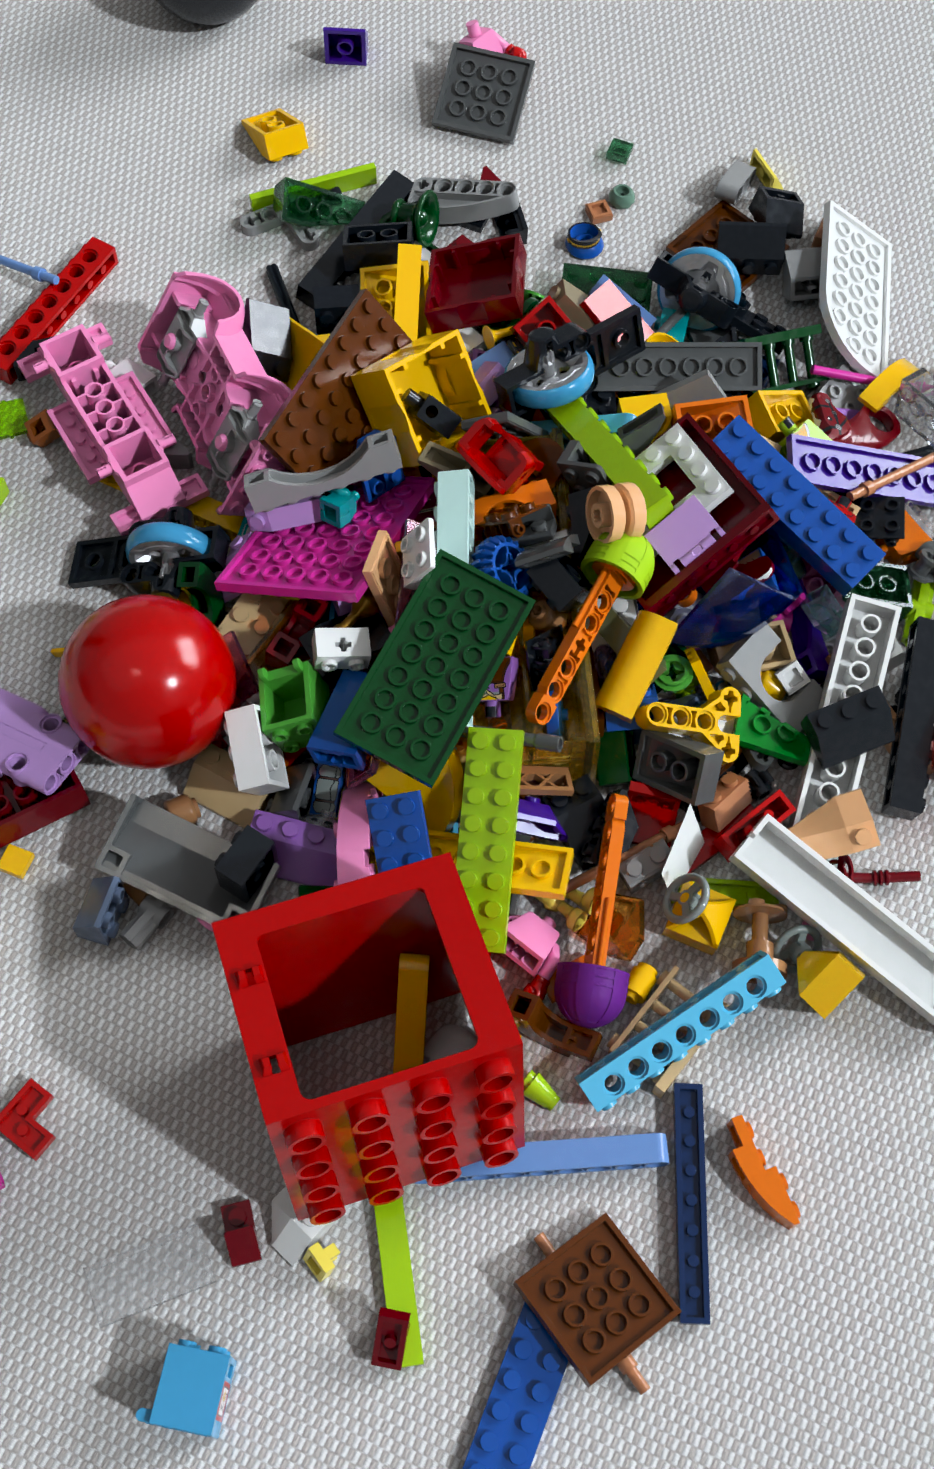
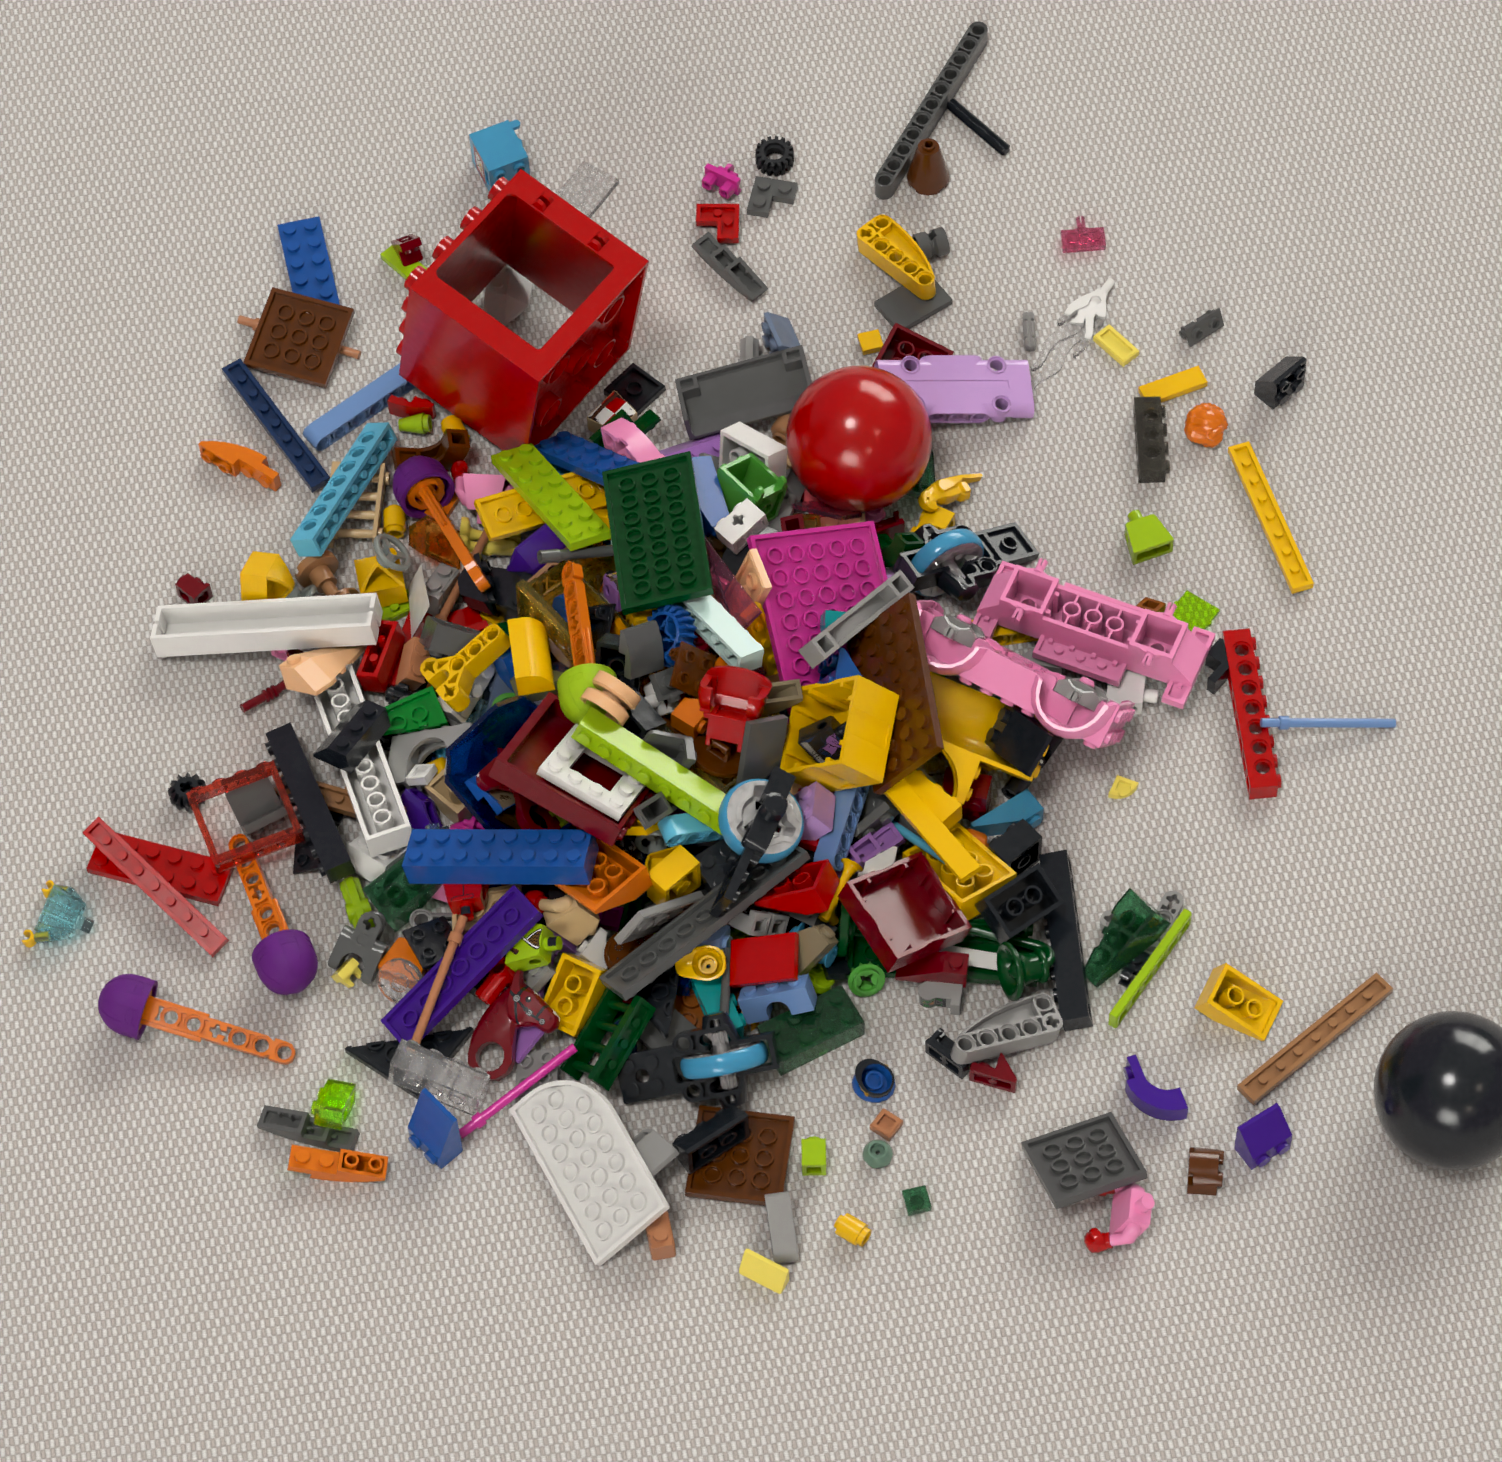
camera: 150 degrees right, 5 degrees down
black brick [214,825,278,903] -> none
black axle [266,263,300,323] -> none
white bracket [400,518,436,590] -> none
lavender piece [644,494,726,574] -> none
black slope [748,185,804,239] -> none
yellow slope [857,358,923,413] -> none
none -> dark red brick [175,573,213,604]
none -> red slope [387,394,436,420]
none -> dark grey slope [692,232,768,302]
none -> lime brick [801,1136,826,1176]
none -> yellow brick [834,1213,872,1247]
none -> dark purple arch [1123,1054,1188,1121]
none -> reddish brown cylinder [1187,1147,1224,1196]
none -> medium nougat plate [1237,972,1393,1105]

